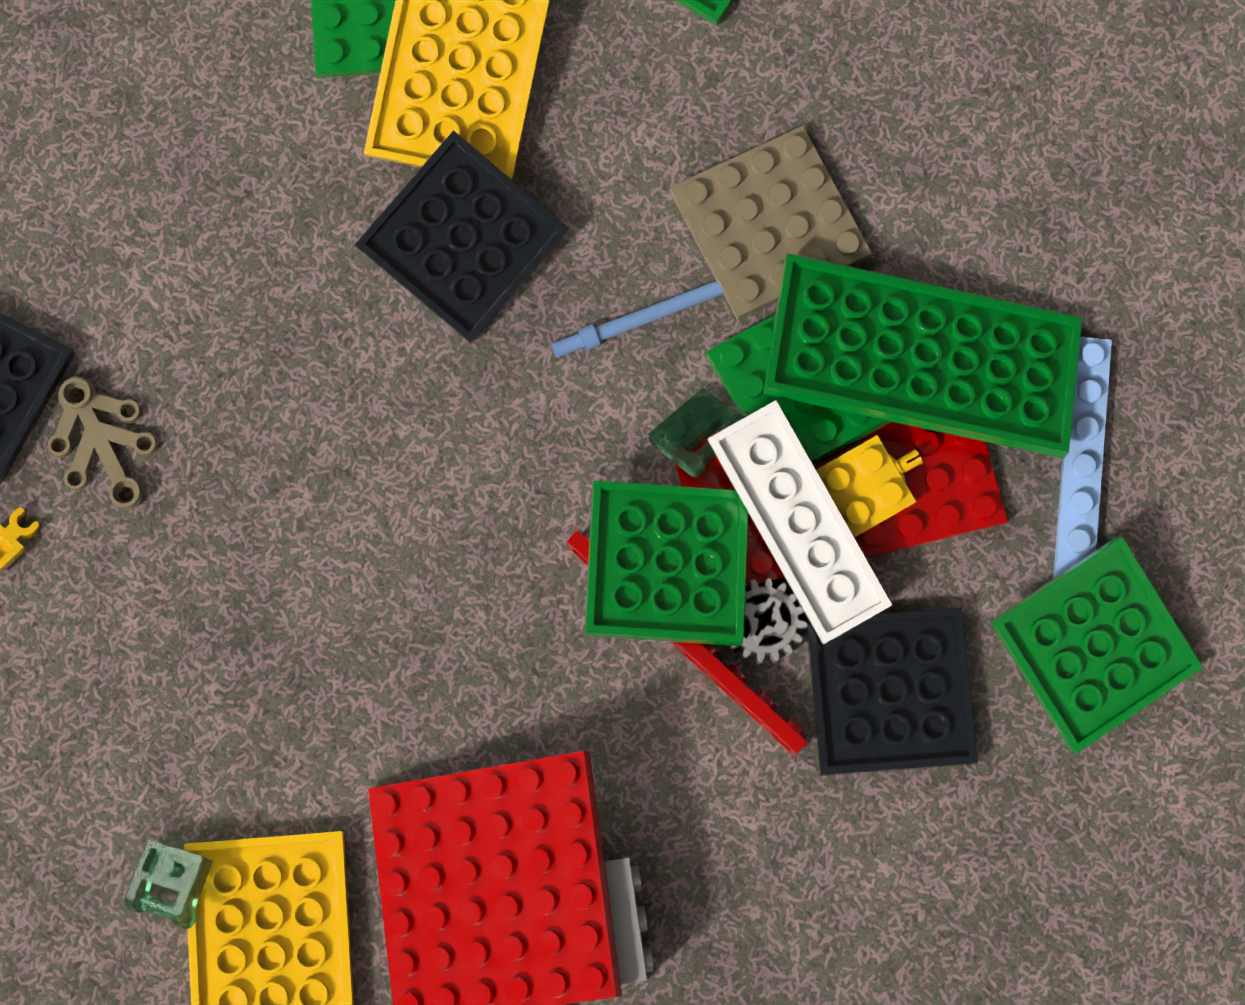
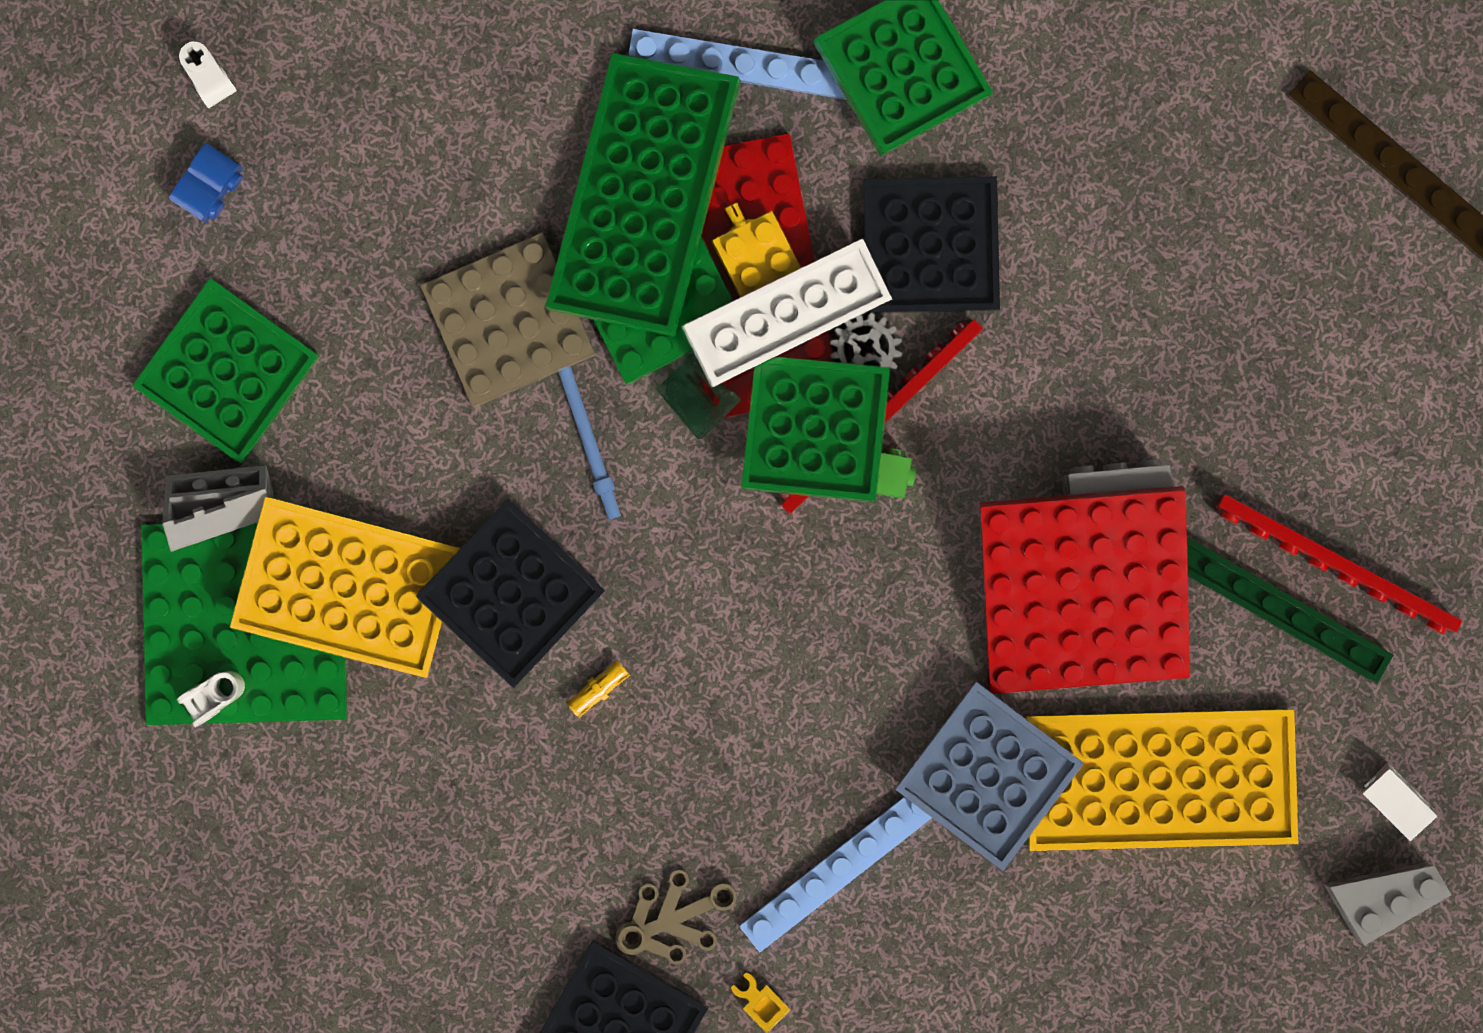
camera: 85 degrees left, 10 degrees up
clear green plate [125,839,213,929] -> none
none -> yellow pin [566,659,631,718]
none -> light blue plate [739,797,932,953]
none -> bright green brick [877,448,916,499]
none -> sand blue plate [895,682,1084,871]

